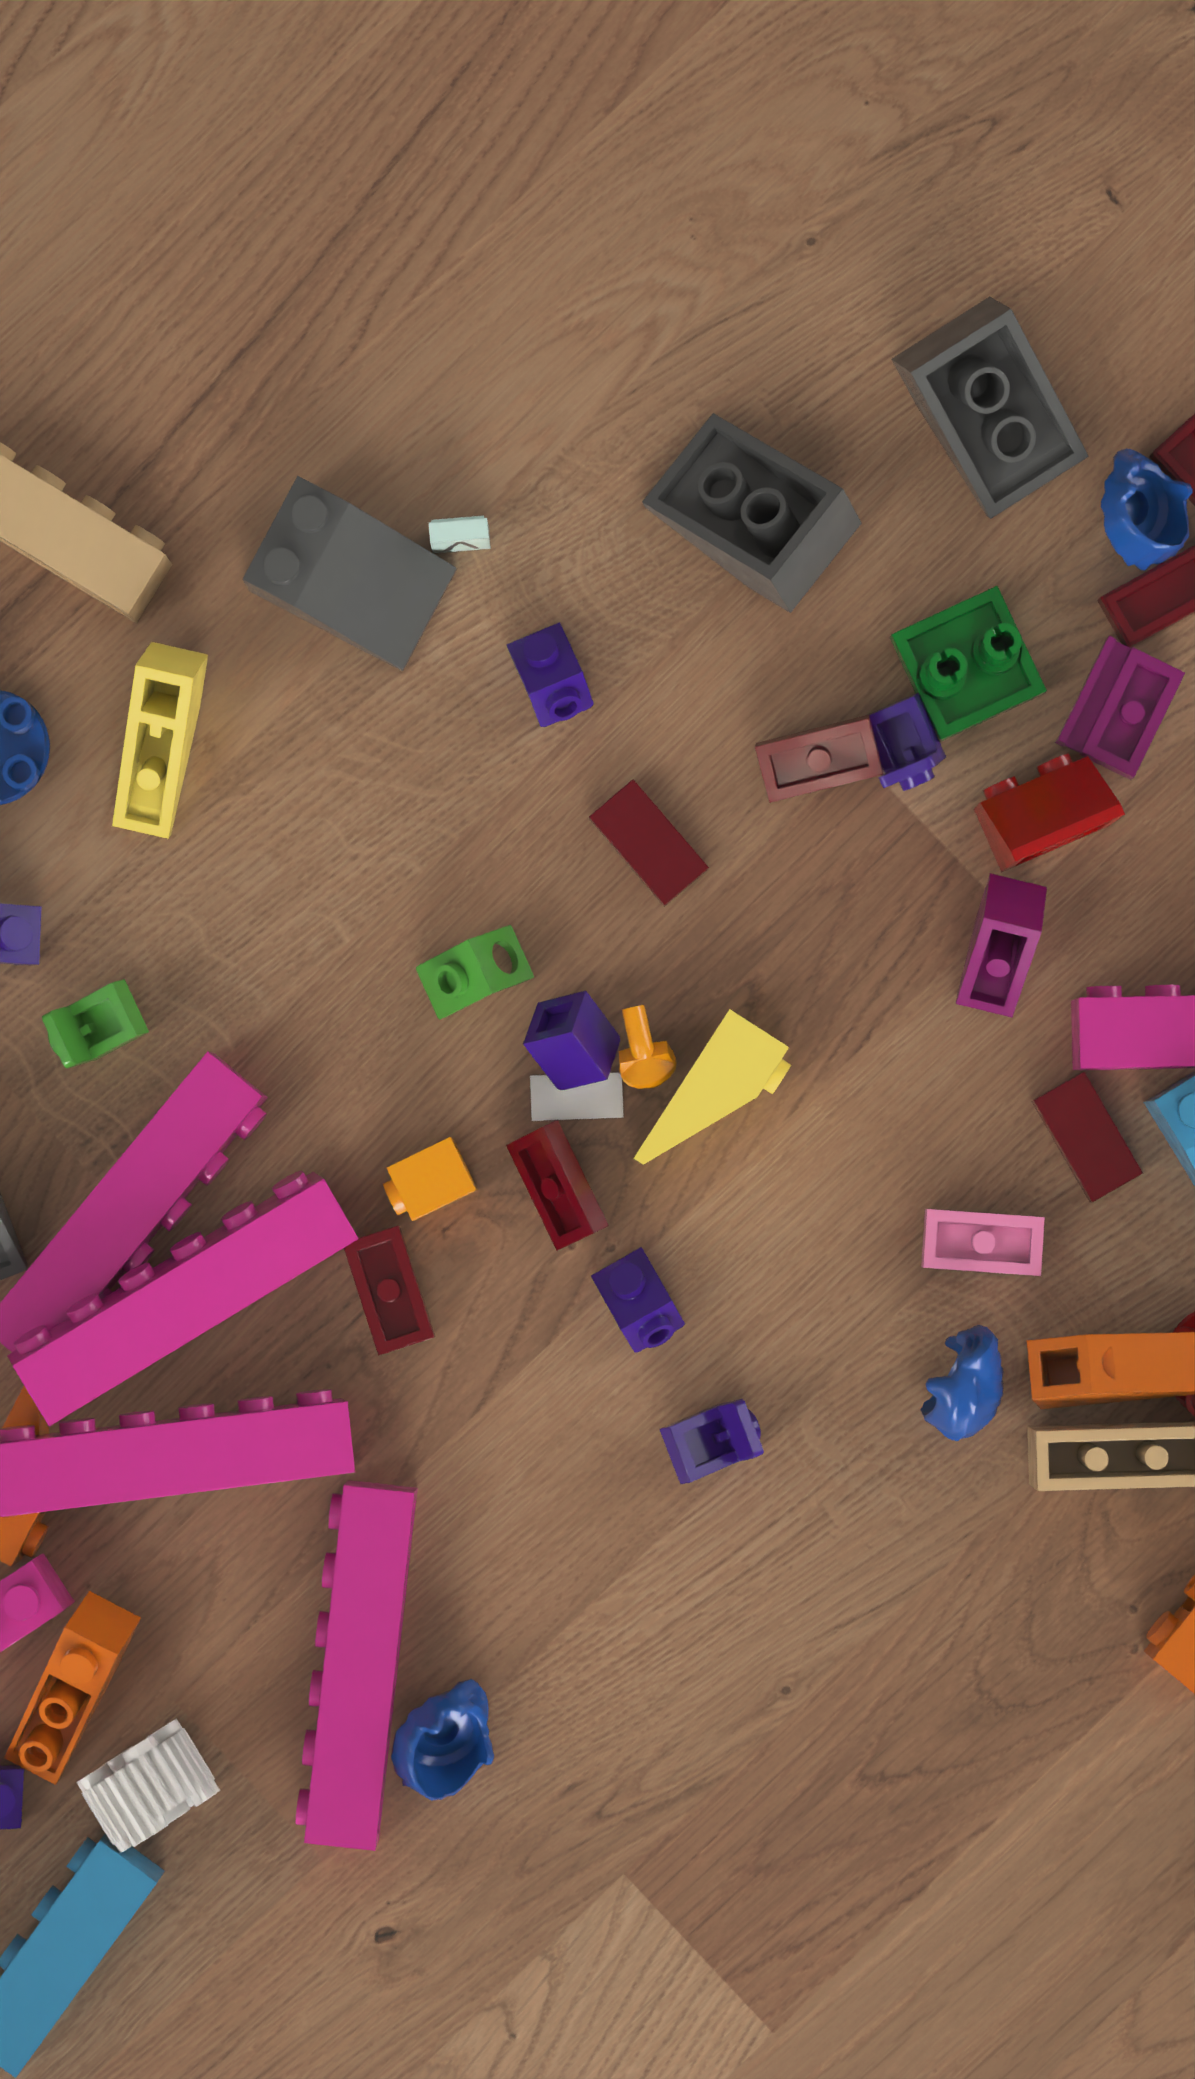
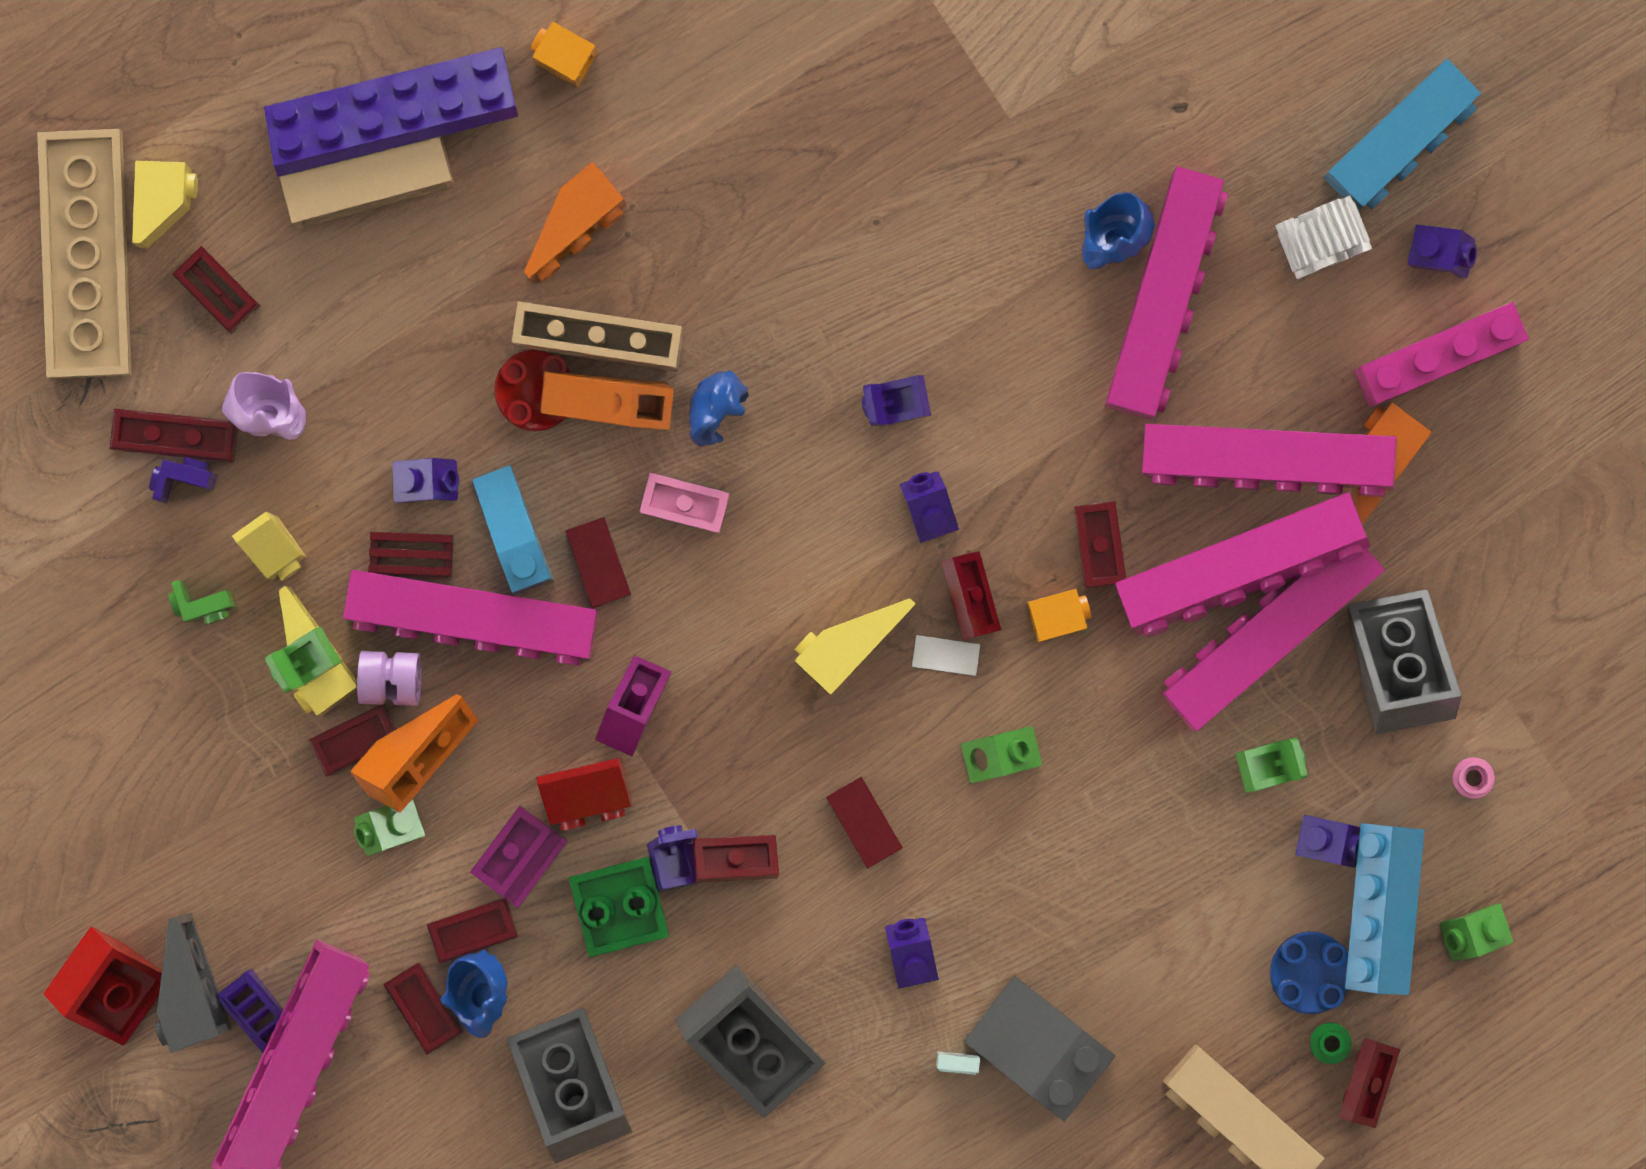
camera: 175 degrees left, 0 degrees up
orange slope [4,1591,141,1785] -> none
light yellow slope [112,642,208,839] -> none
dark purple panel [523,990,620,1090] -> none
light orange plate [619,1005,677,1089] -> none

